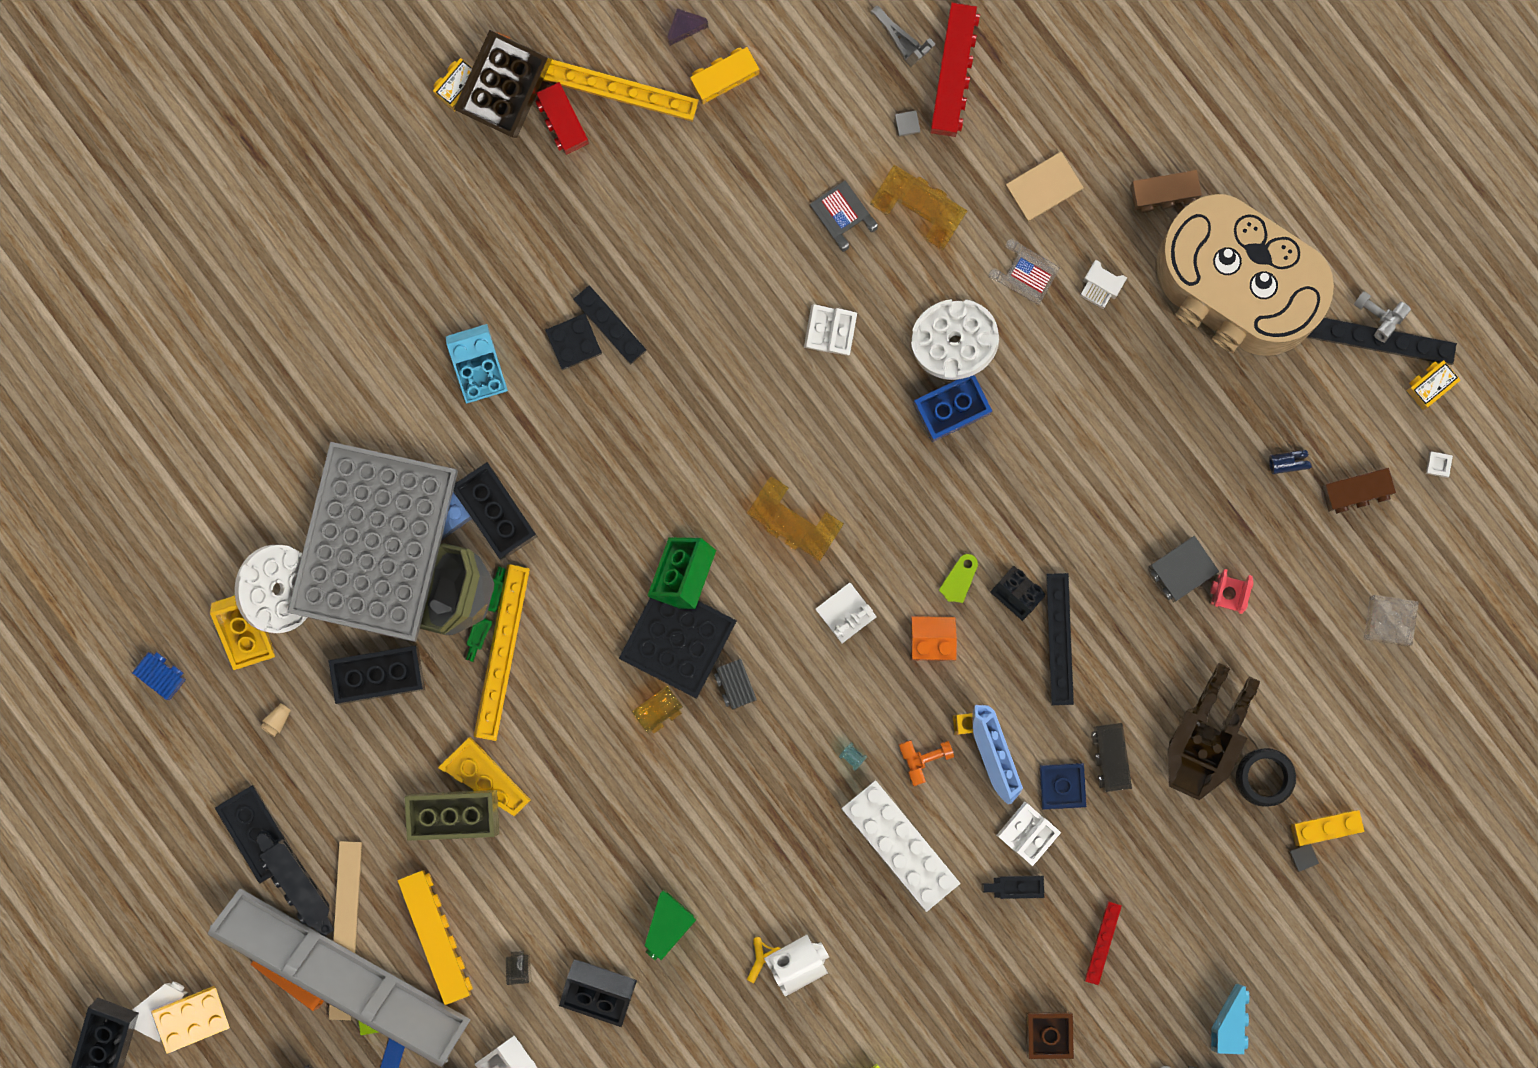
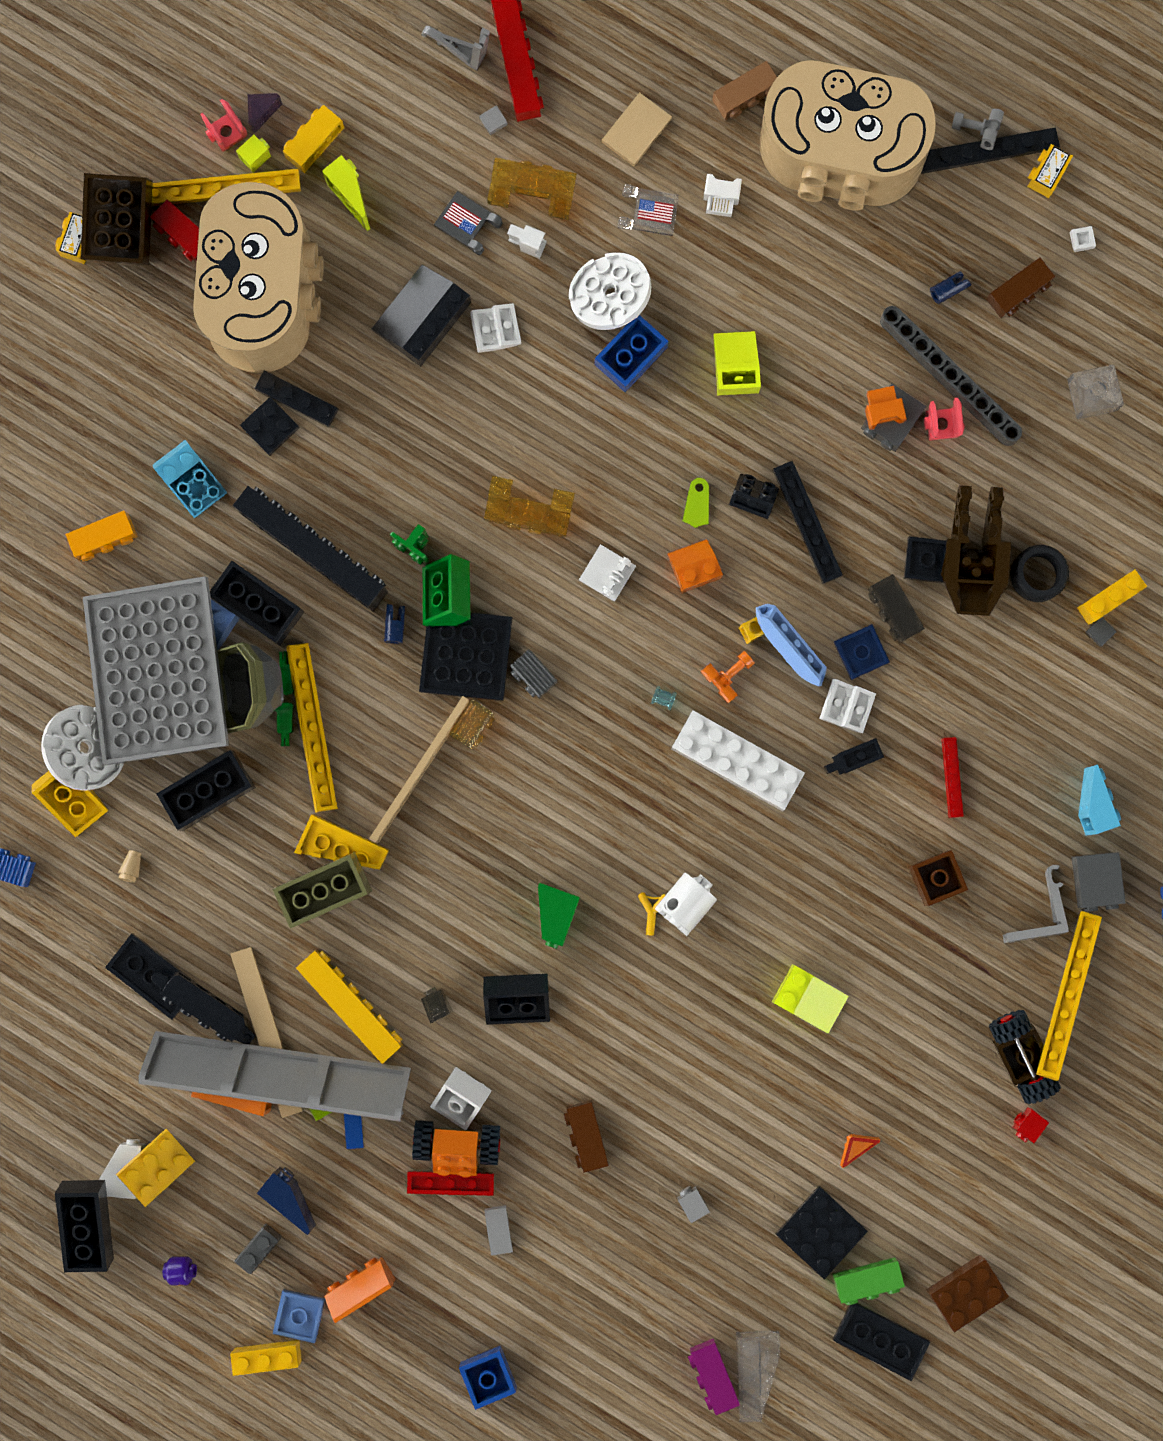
camera: 15 degrees left, 0 degrees up
none -> light orange brick [65,510,138,561]
none -> tan brick [193,182,324,373]
none -> coral piece [200,99,247,152]
none -> black brick [232,486,388,612]
none -> neon yellow brick [236,135,271,173]
none -> neon yellow slope [322,155,370,231]
none -> tan tile [369,696,470,843]
none -> black slope [371,265,471,367]
none -> dark blue hinge [384,604,405,644]
none -> green bracket [390,524,430,565]
none -> white piece [507,224,547,259]
none -> neon yellow slope [713,331,761,396]
none -> orange piece [865,386,907,430]
none -> dark grey beam [880,306,1022,446]
none -> black plate [903,536,947,583]

